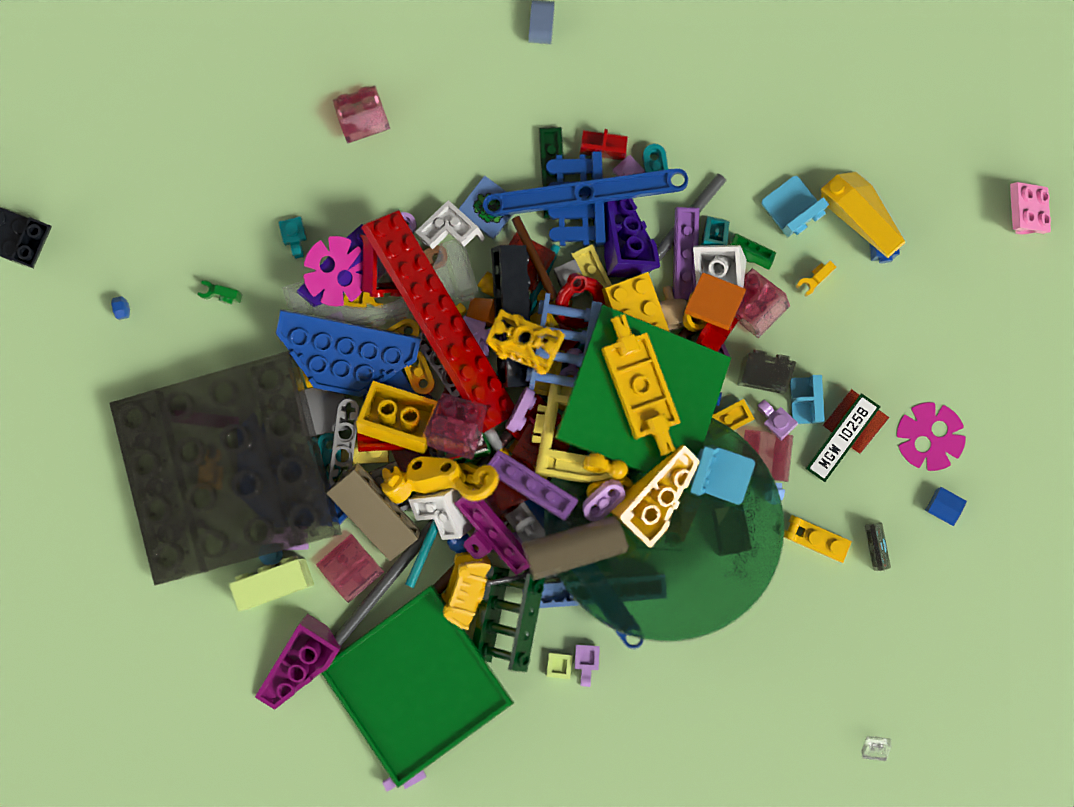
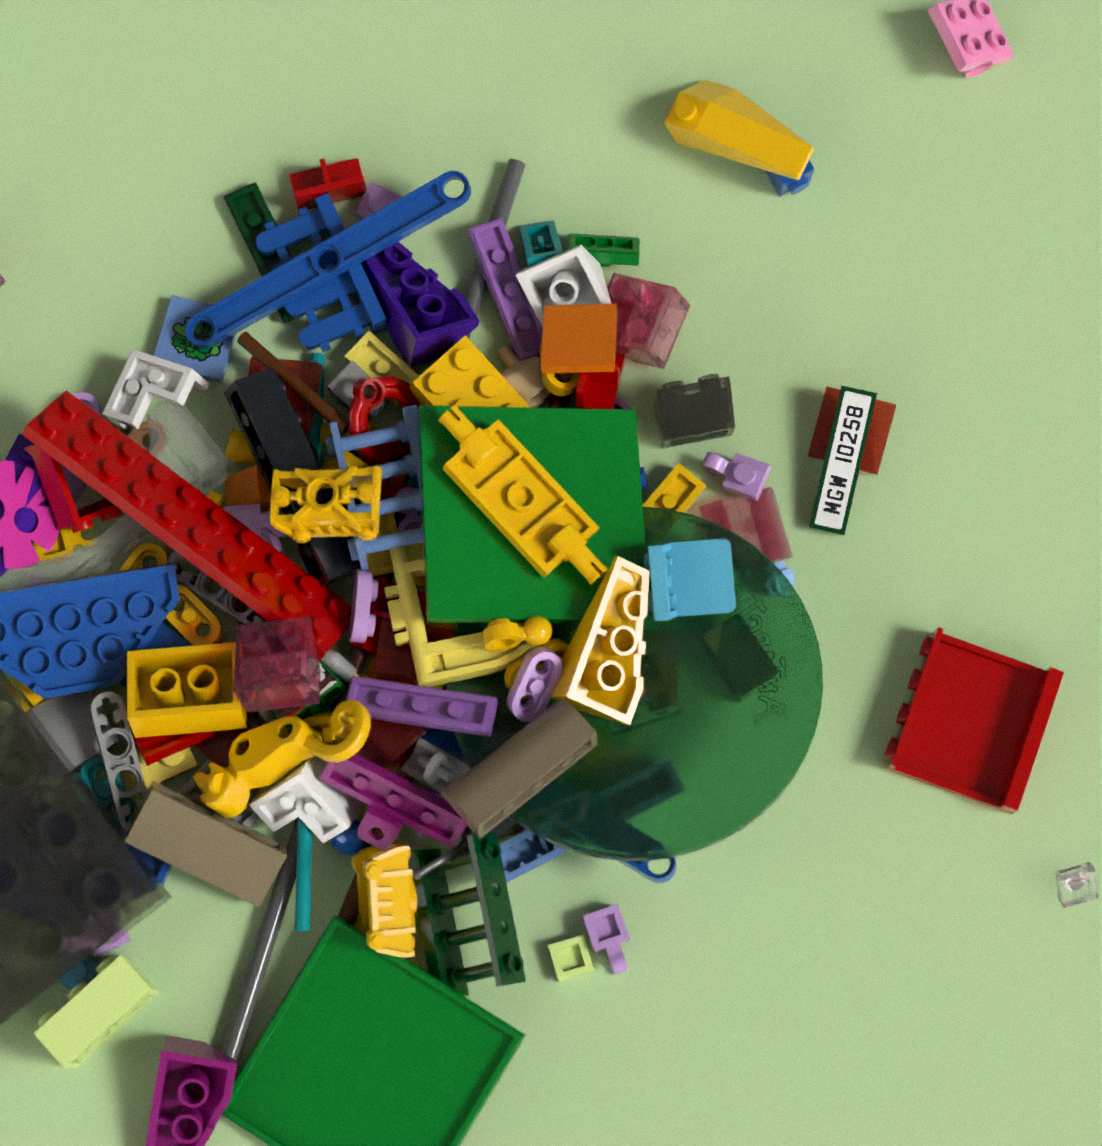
camera: 25 degrees left, 5 degrees down
clear pink slope [316,534,384,603] -> none
sand blue beam [529,0,555,44] -> none
teal plate [642,144,668,173] -> none
medium azure bracket [761,176,829,238] -> none
yellow plate [782,515,852,563] -> none
medium azure panel [790,375,825,424] -> none
yellow plate [796,260,836,297] -> none
clear smoke slope [865,522,891,571] -> none
dark pink piece [897,402,966,471] -> none
blue piece [925,487,967,526] -> none
none -> red panel [884,627,1064,814]

